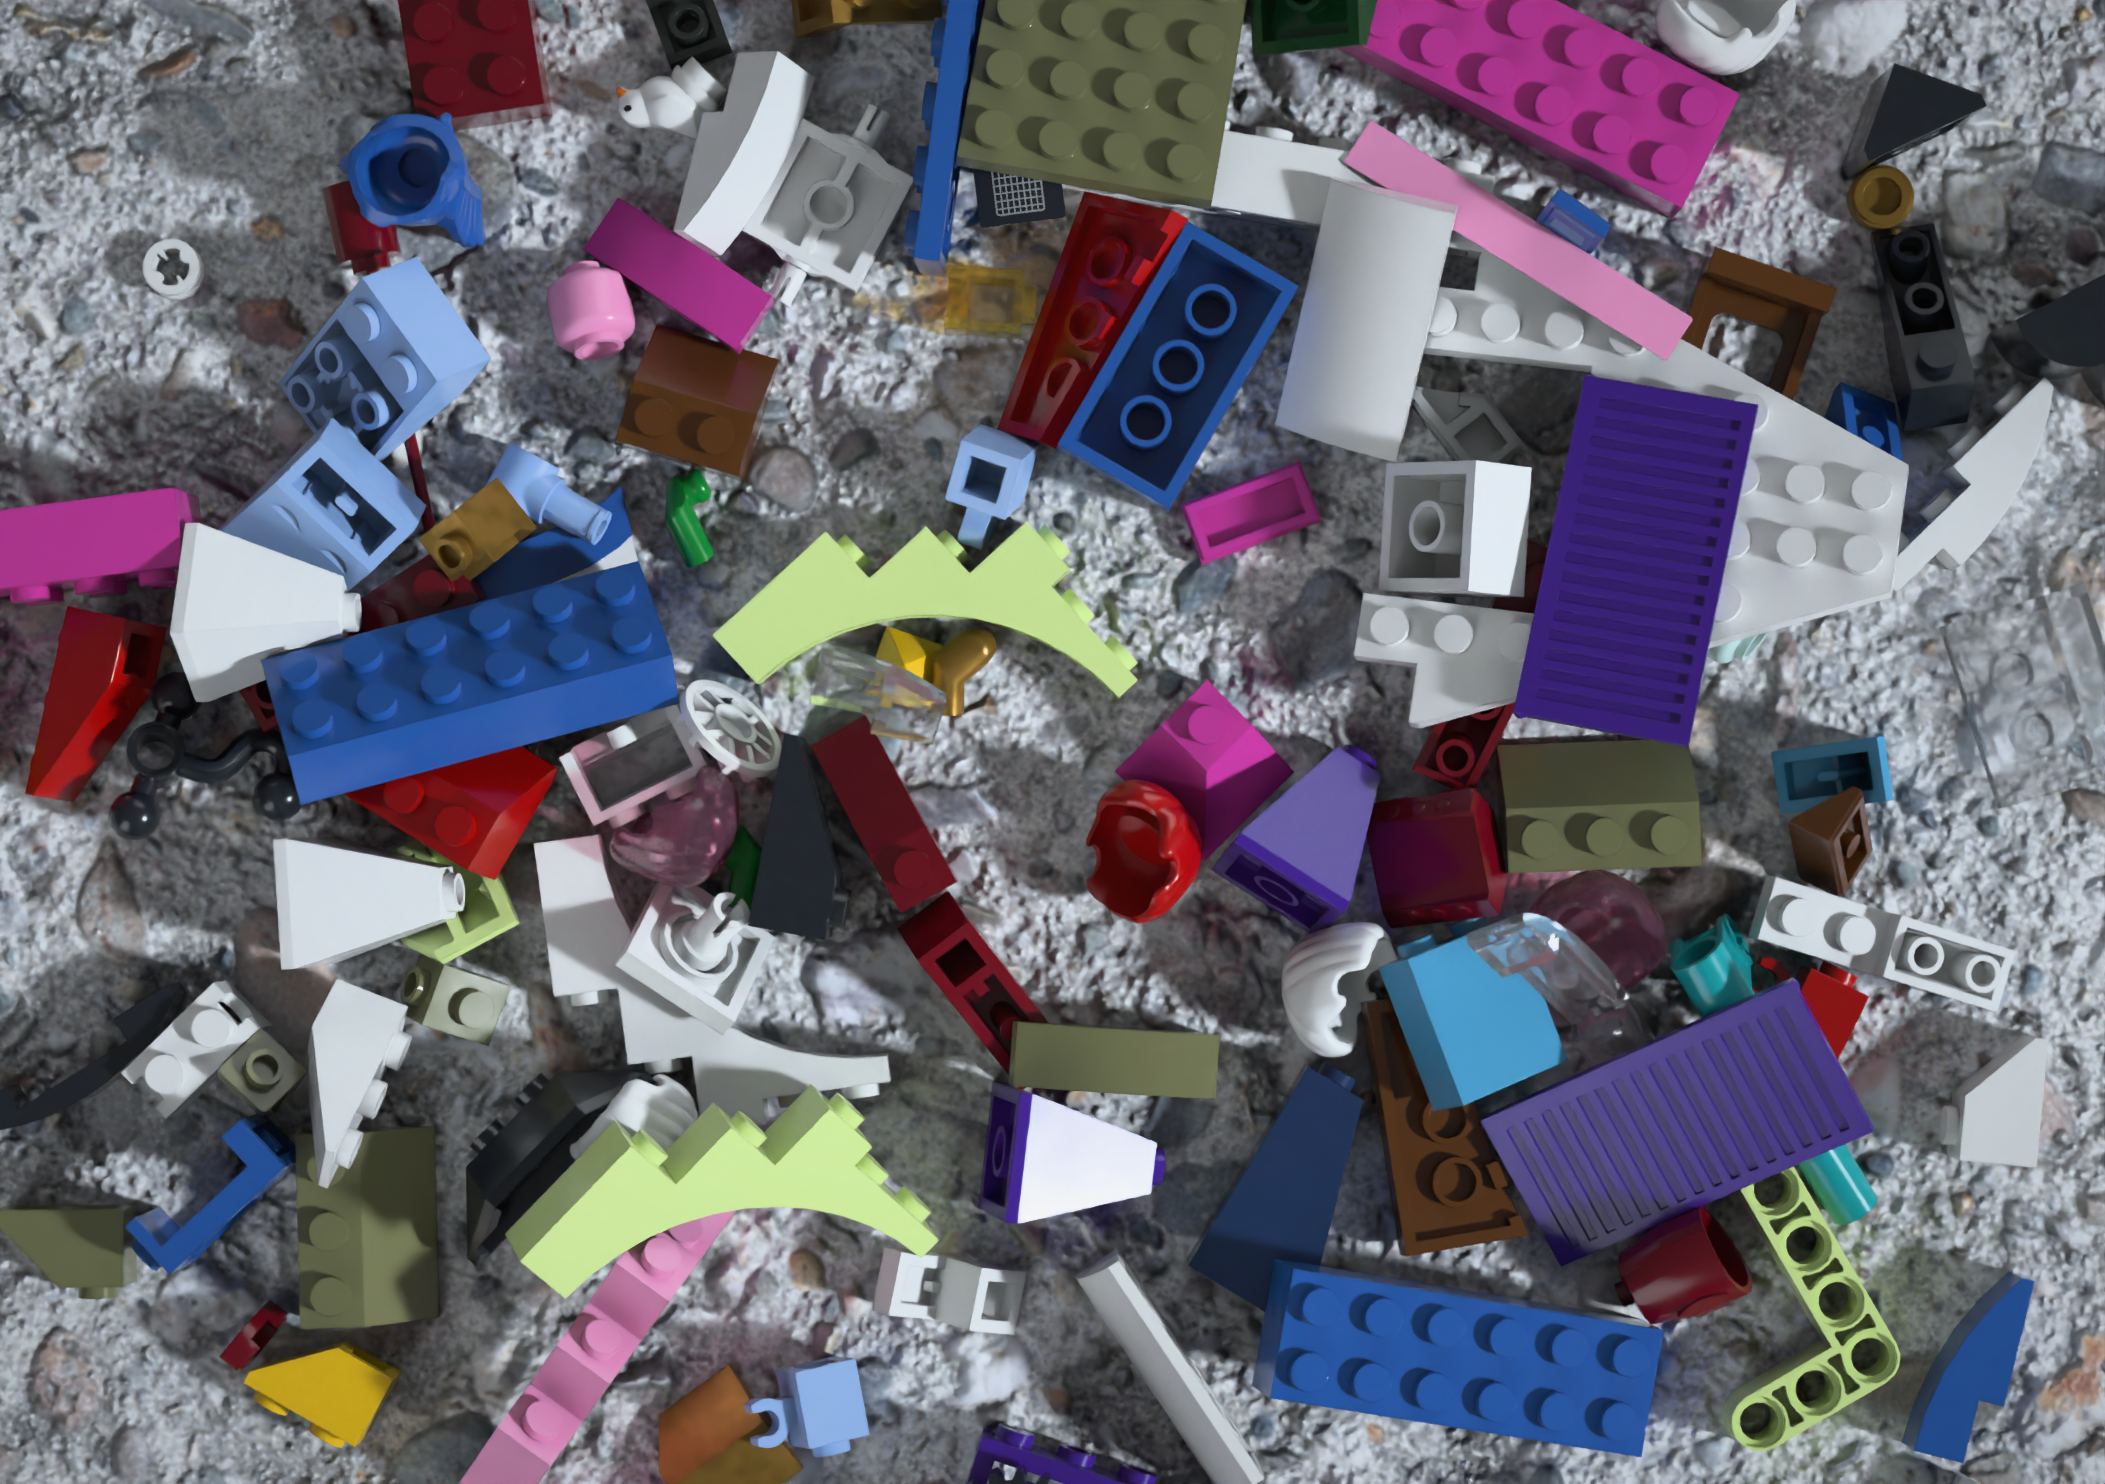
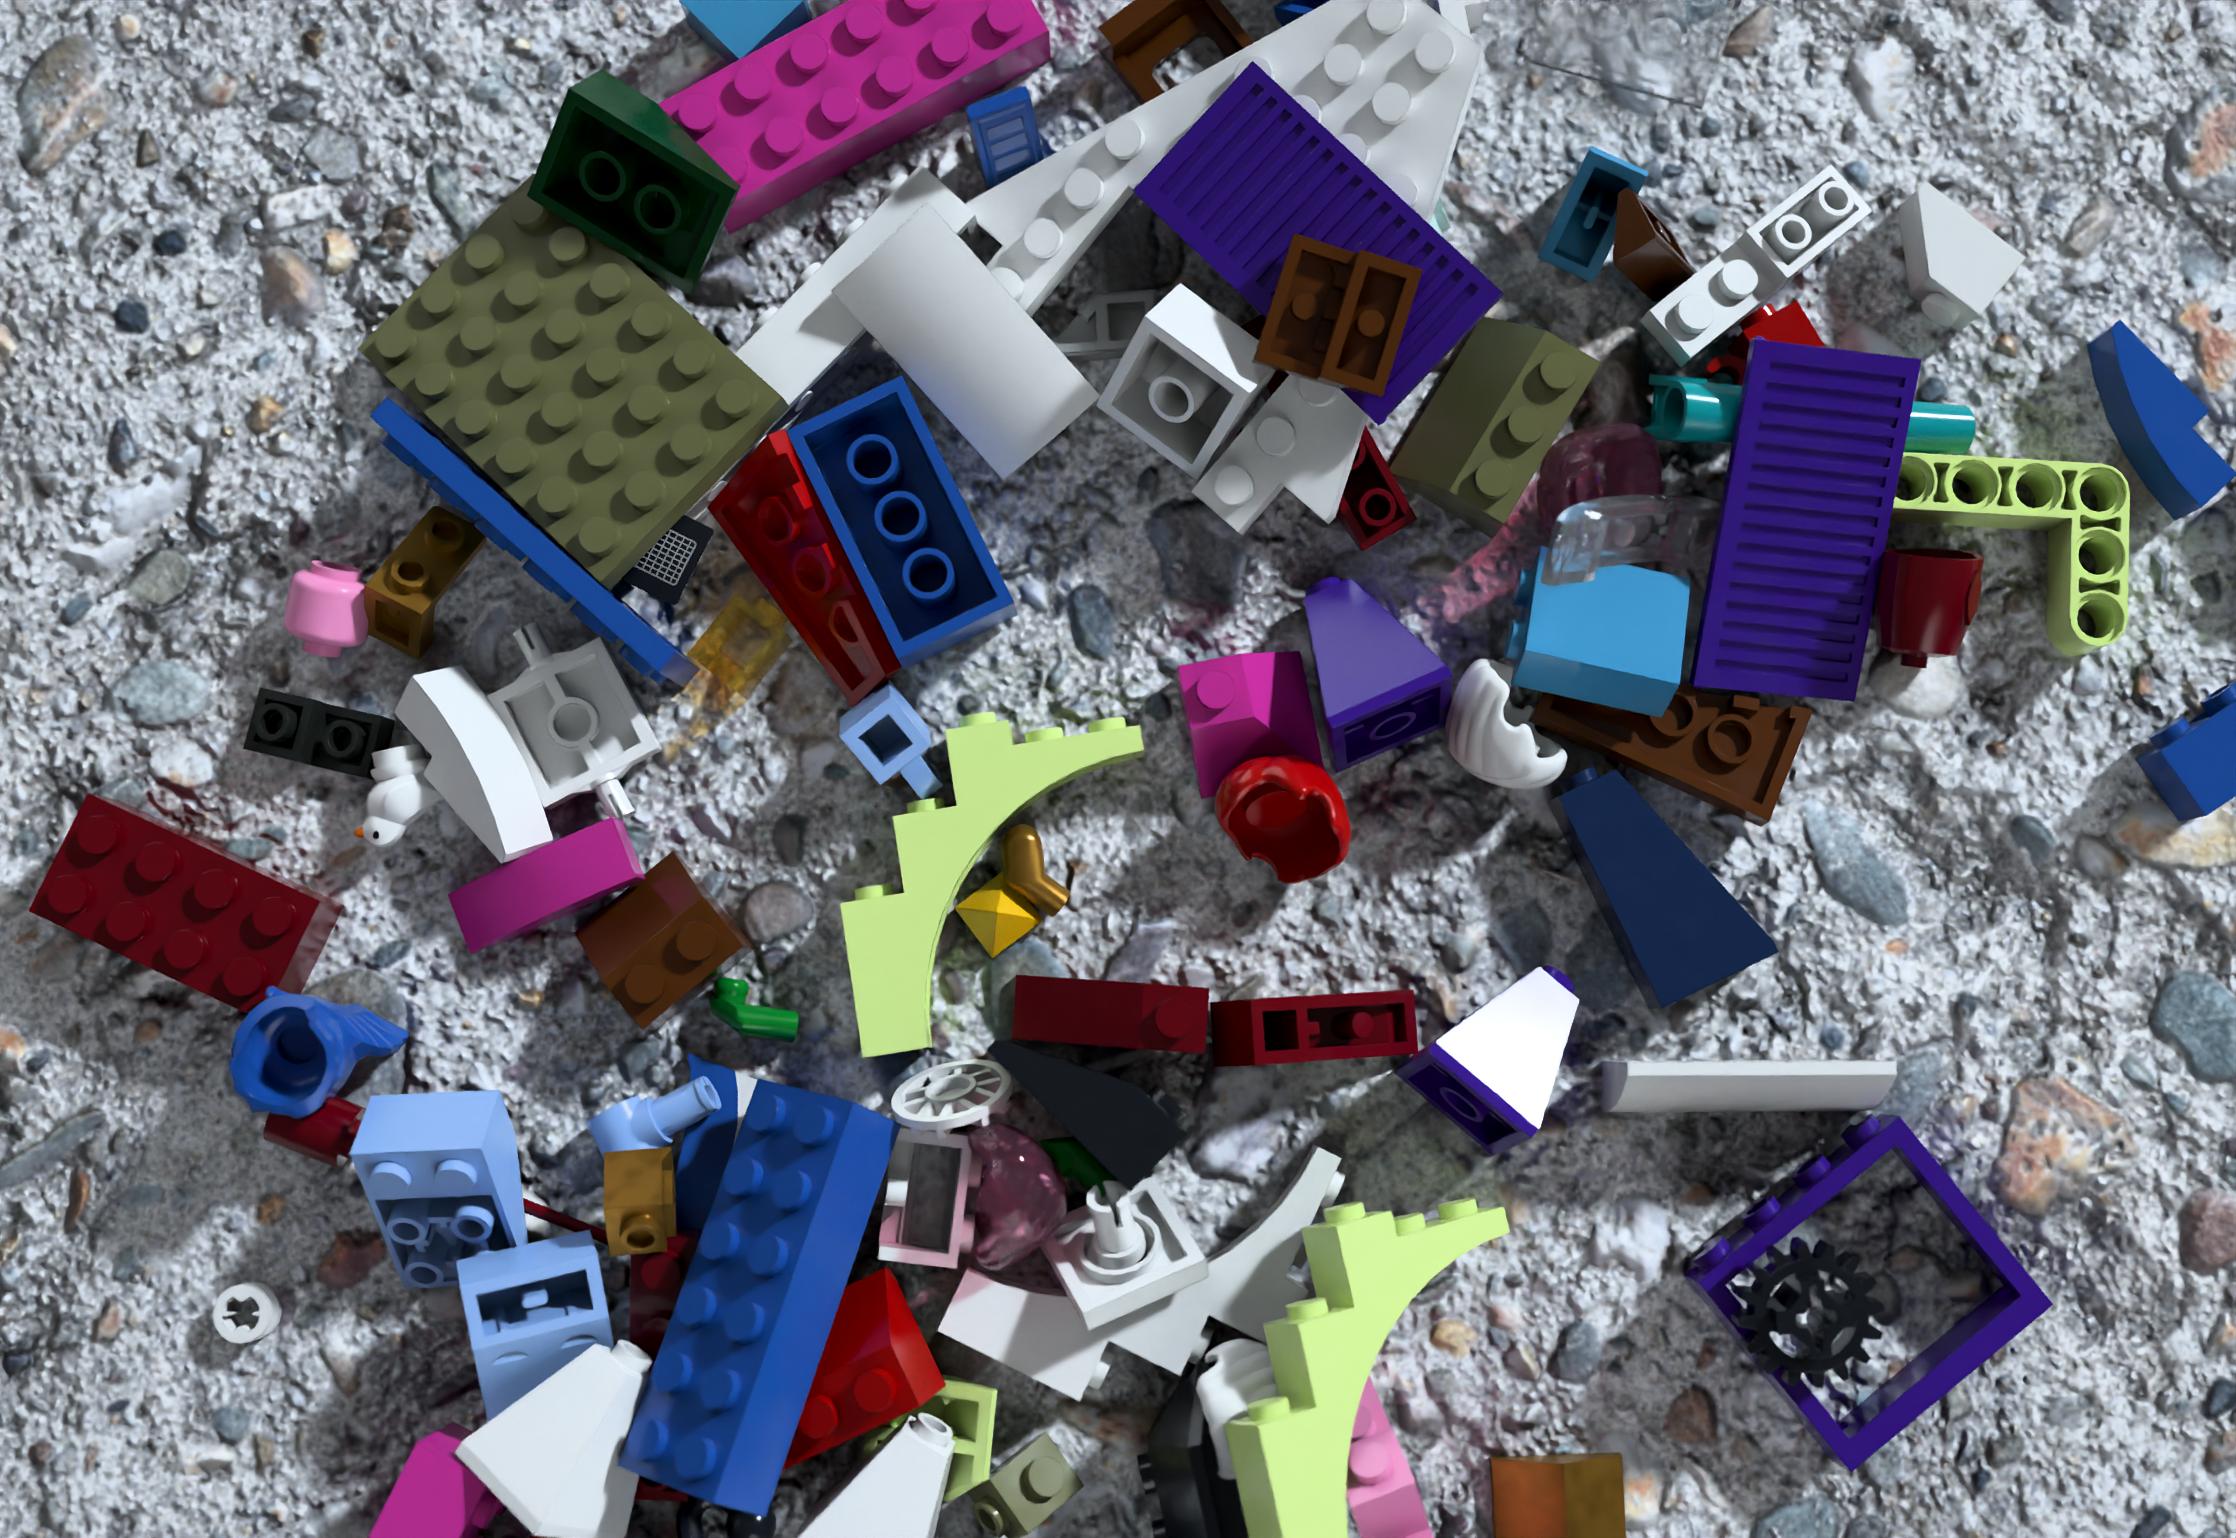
camera: 55 degrees left, 5 degrees down
bright pink head [546,261,635,361] -> none
light blue brick [744,1356,870,1457] -> none
clear slope [809,643,947,745] -> none
white slope [872,1247,1027,1335] -> none
olive slope [1008,1021,1220,1099] -> none
dark pink tile [1180,461,1322,565] -> none
blue brick [1252,1259,1664,1457] -> none
bright pink sticker [1344,121,1693,360] -> none
dark red slope [1366,786,1508,929] -> none
none -> reddish brown slope [1252,233,1423,398]

